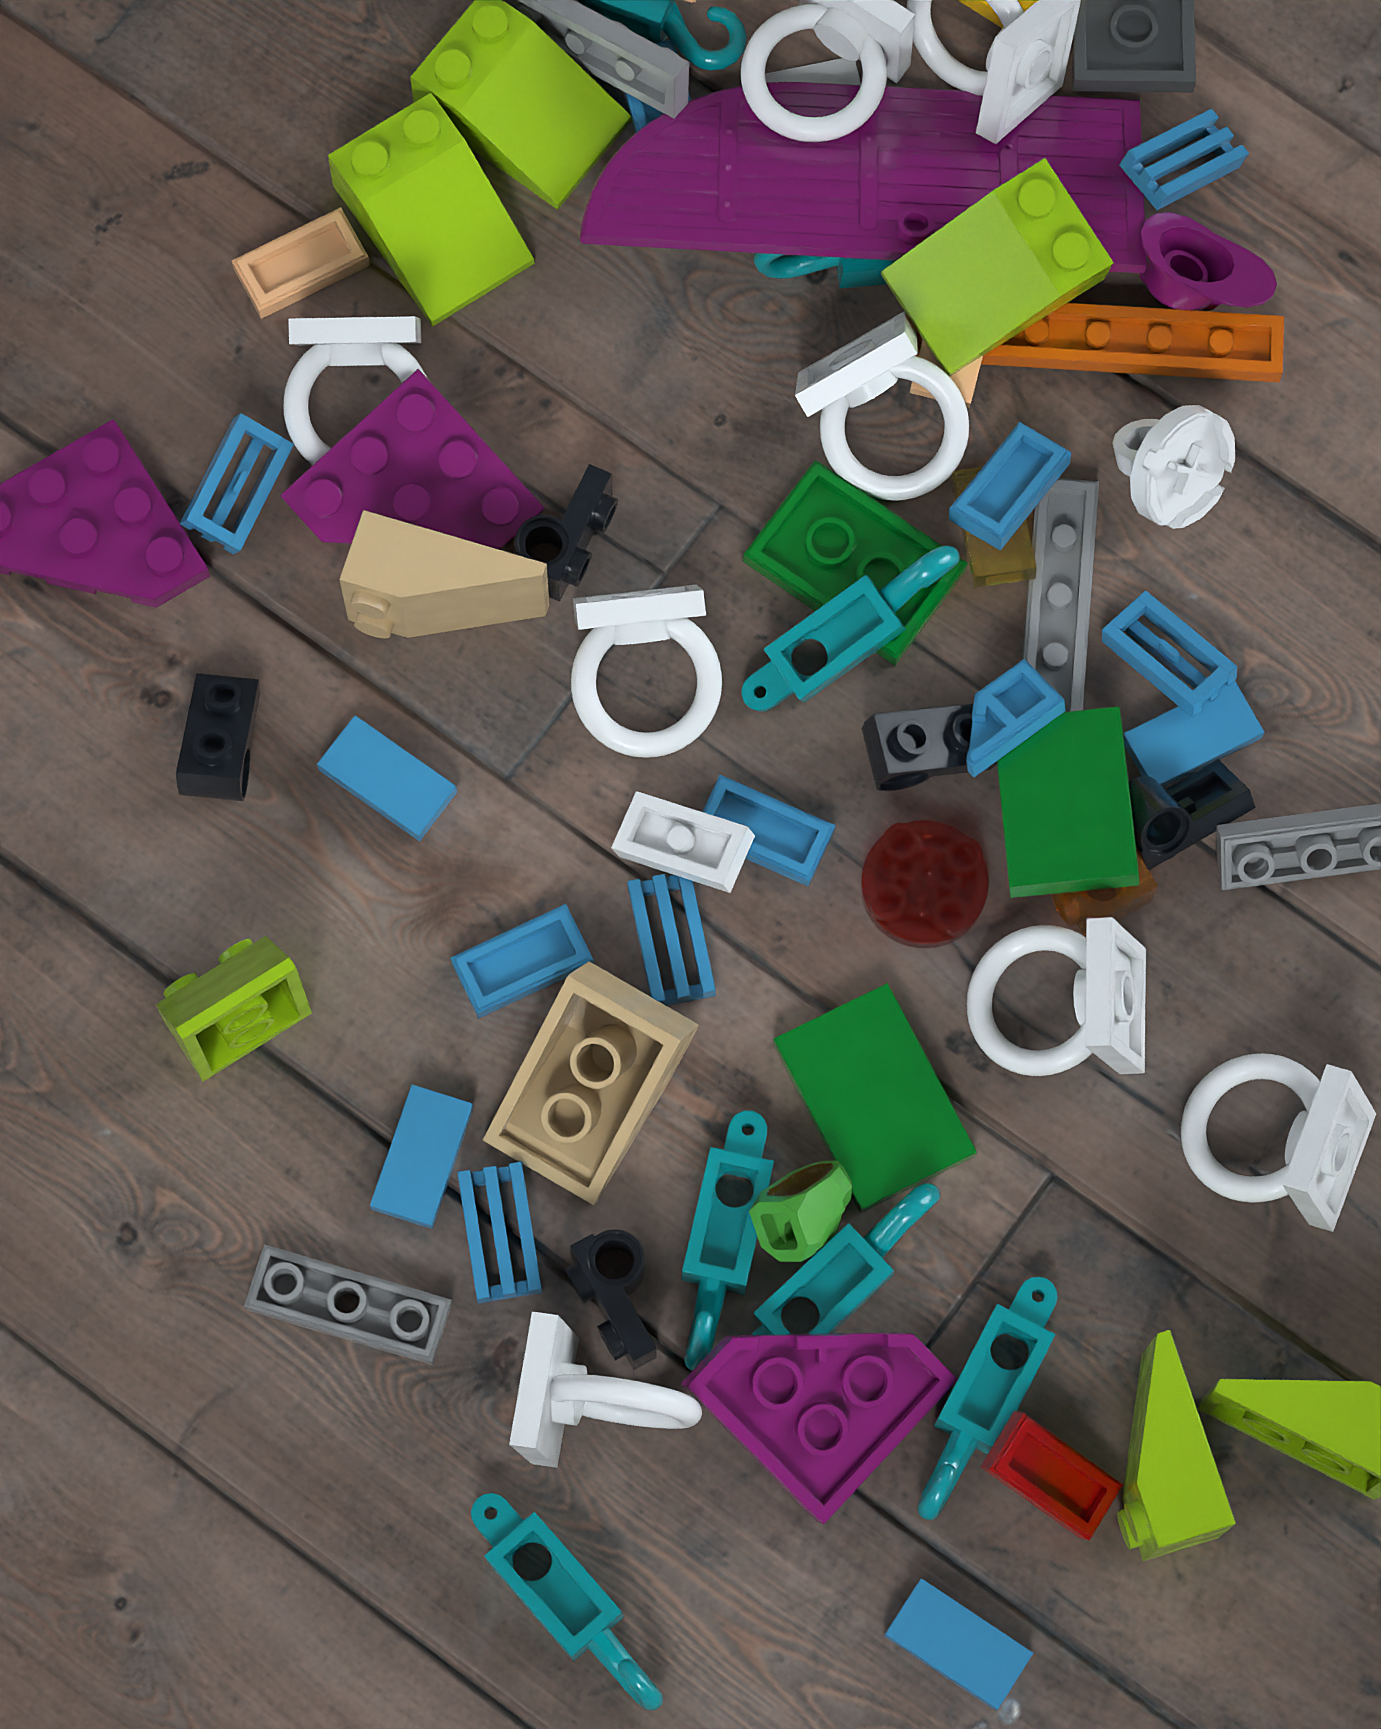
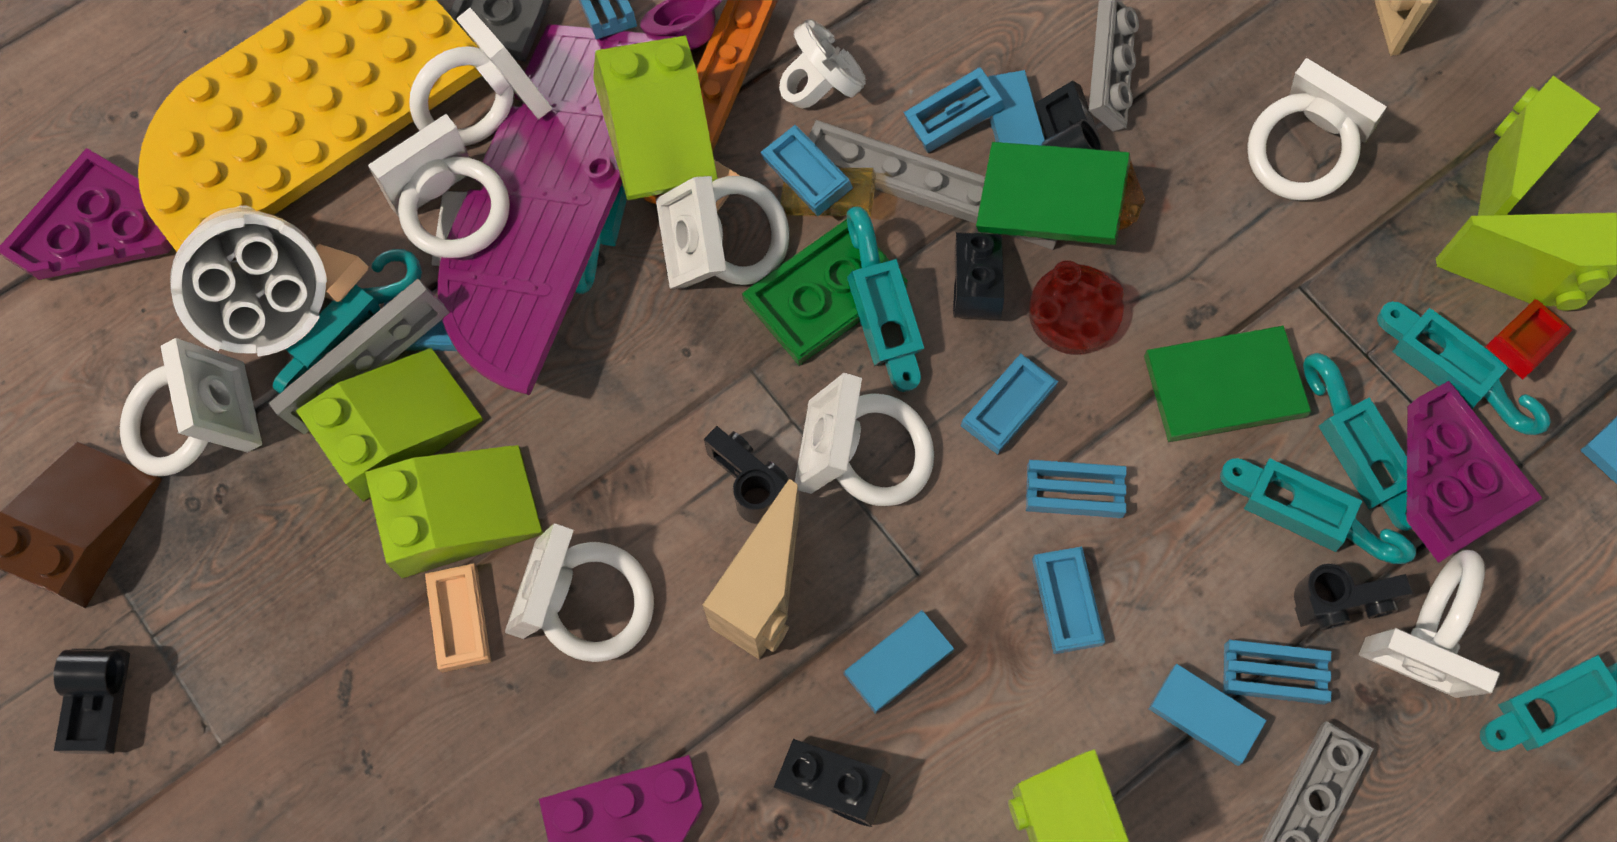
camera: 70 degrees left, 5 degrees down
dark azure tile [180,413,294,554] -> none
magenta plate [280,369,546,550] -> none
tan slope [483,961,699,1205] -> none
white plate [611,791,755,893] -> none
bright green rock [749,1161,852,1262] -> none
dark azure tile [966,659,1065,778] -> none
white tile [966,917,1146,1076] -> none

